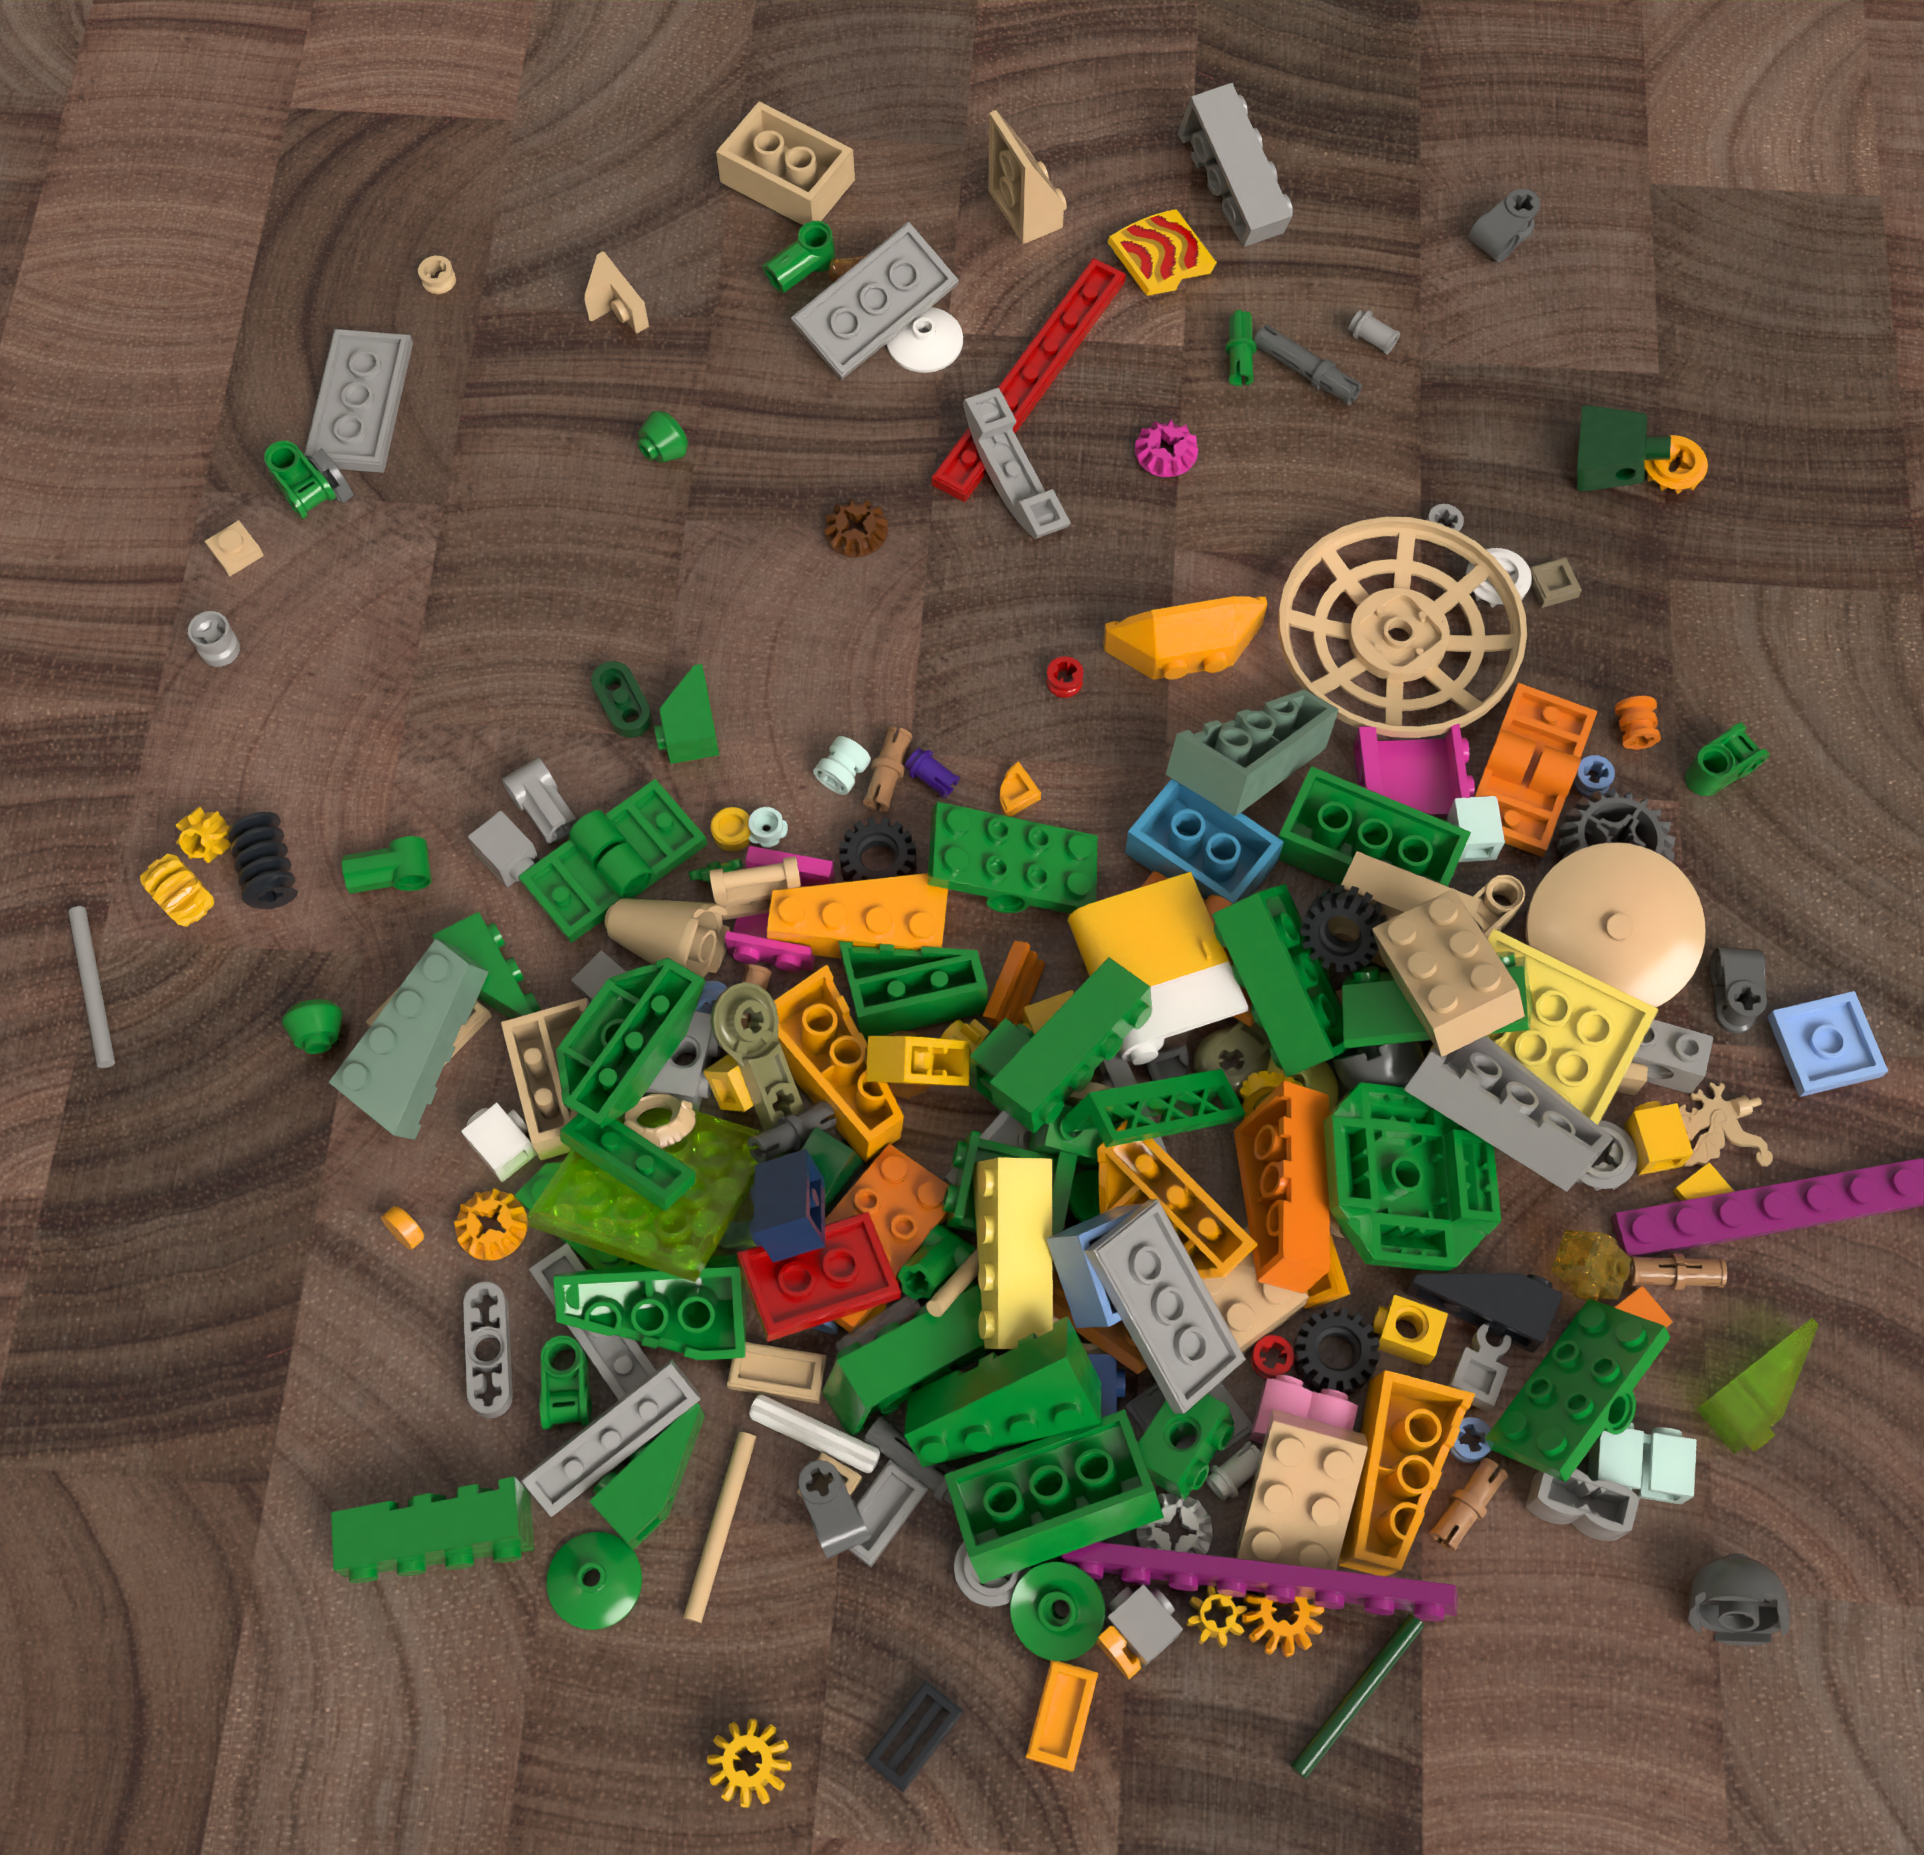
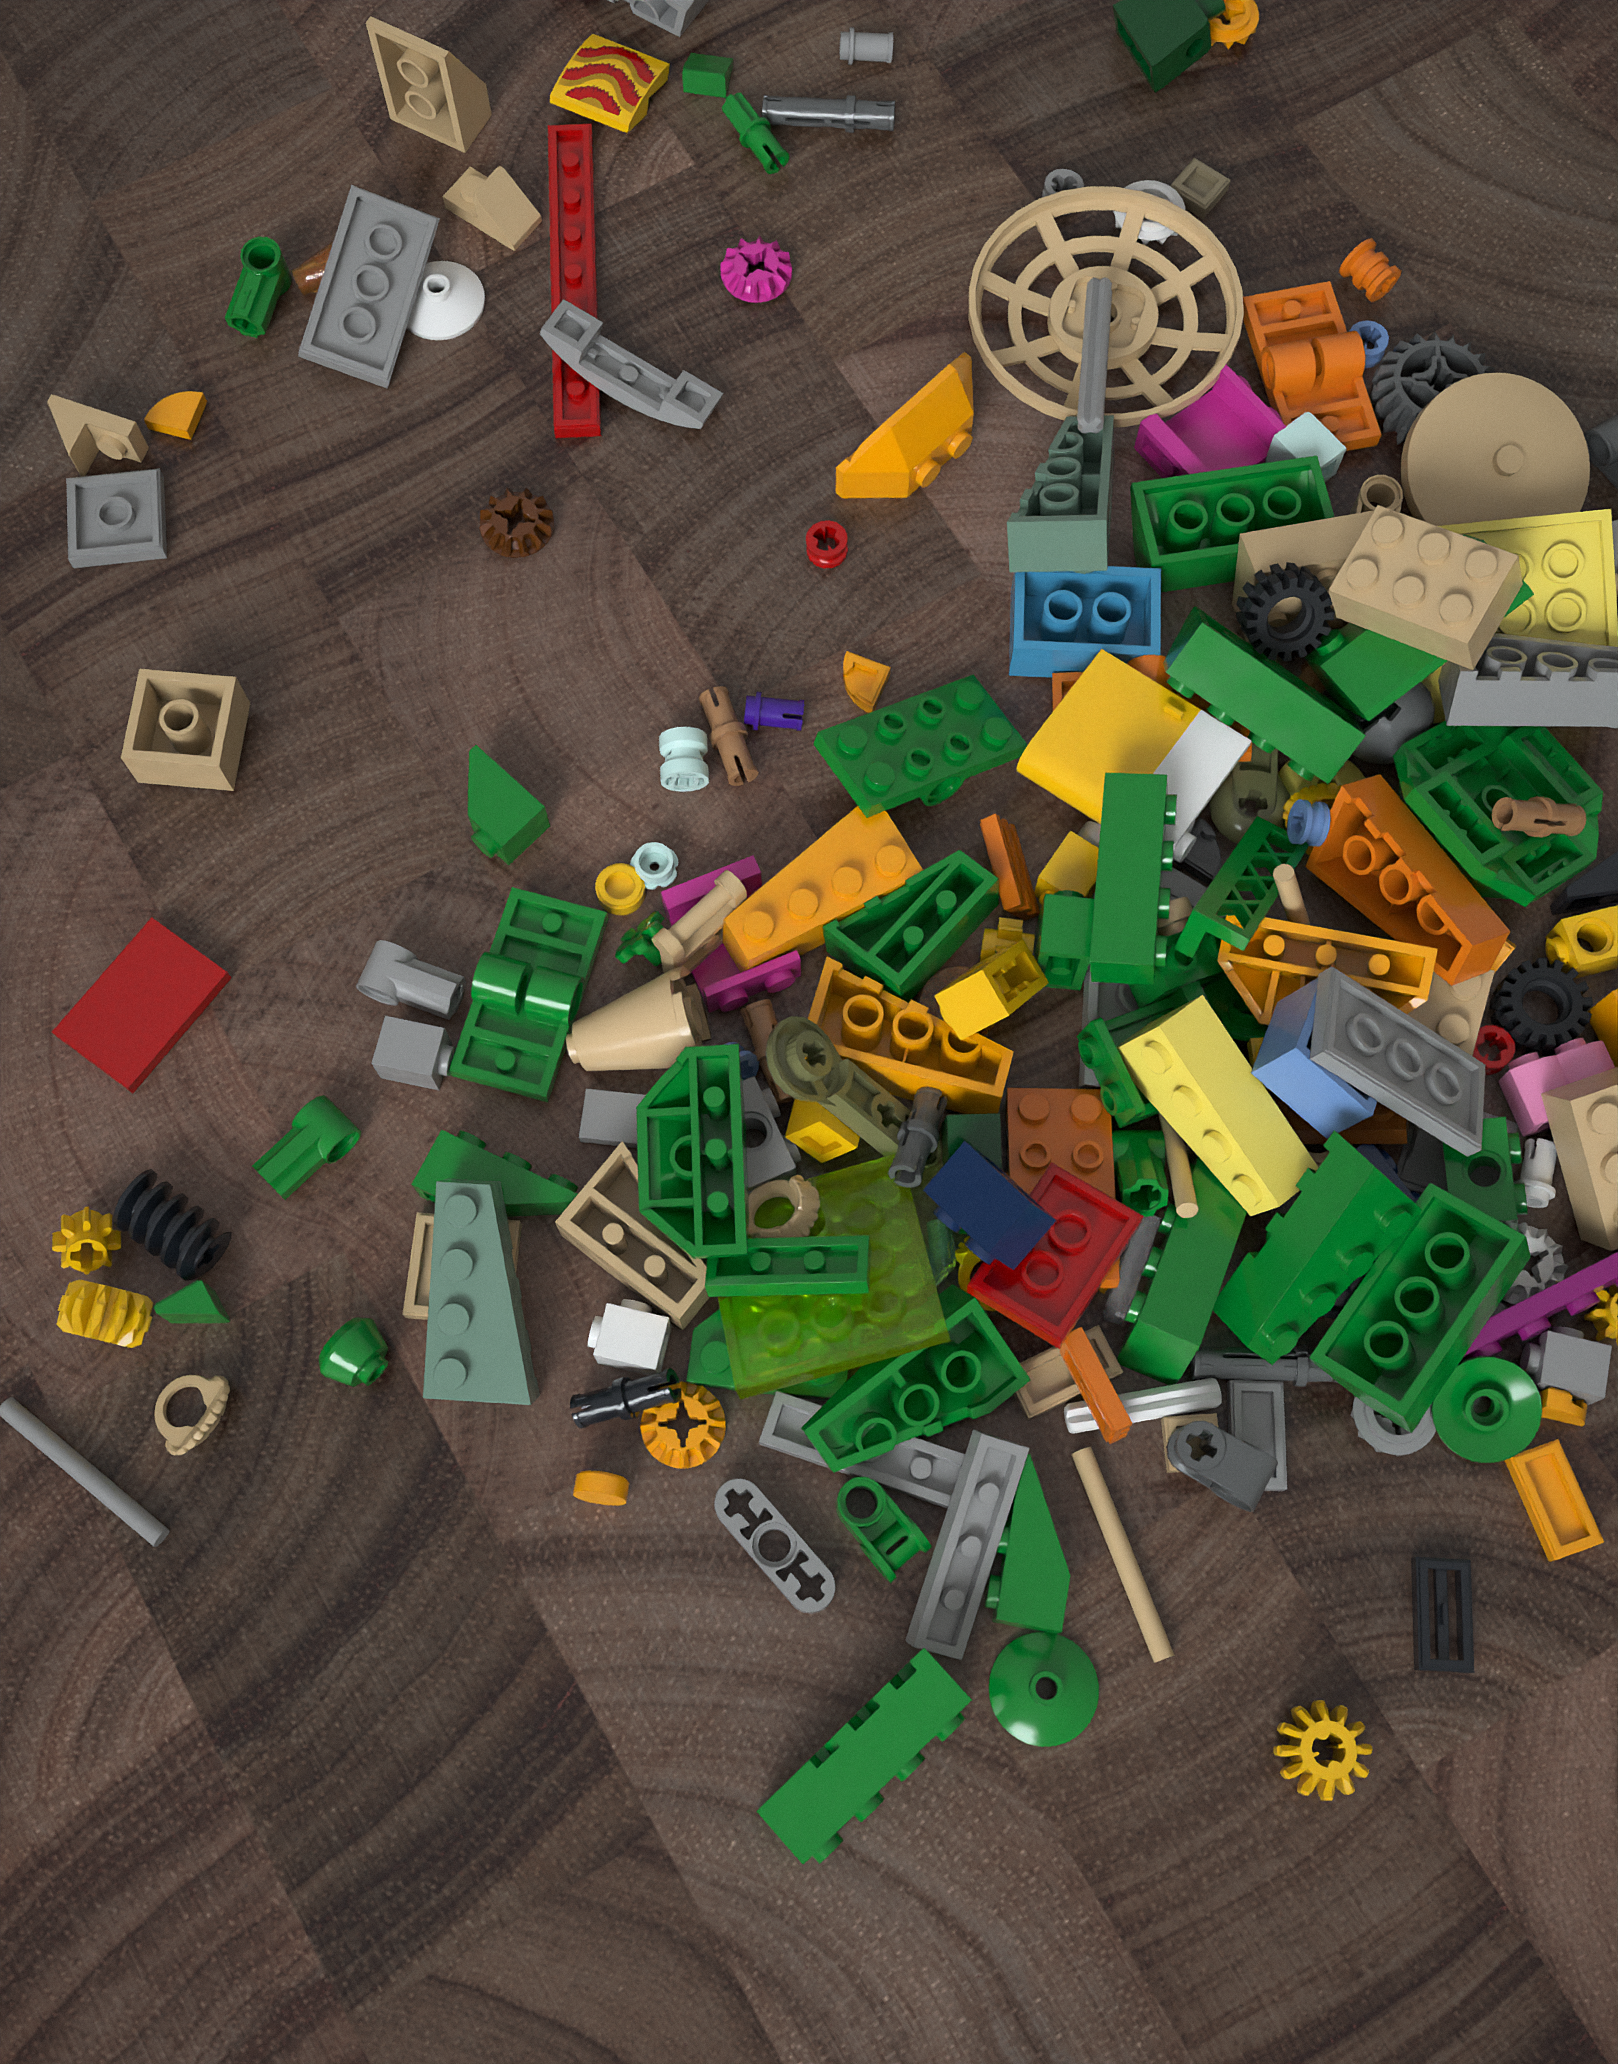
camera: 35 degrees left, 5 degrees up
dark green plate [591,661,652,738] -> none
green cone [637,411,688,463] -> none
tan brick [716,101,855,225] -> none
black tyre [839,817,916,882] -> none
green piece [1685,722,1770,796] -> none
none -> red tile [52,917,231,1094]
none -> light grey tile [66,468,167,568]
none -> tan brick [121,669,250,791]
none -> light orange tile [144,391,207,440]
none -> green slope [153,1279,230,1323]
none -> tan piece [155,1375,230,1456]
none -> tan slope [443,166,542,251]
none -> black pin [570,1368,682,1429]
none -> green slope [682,53,734,98]
none -> orange tile [1059,1327,1133,1444]
none -> light grey axle [1077,277,1112,434]
none -> tan bar [1273,864,1311,925]
none -> medium blue bush [1287,799,1331,847]
none -> medium nougat pin [1492,796,1586,838]

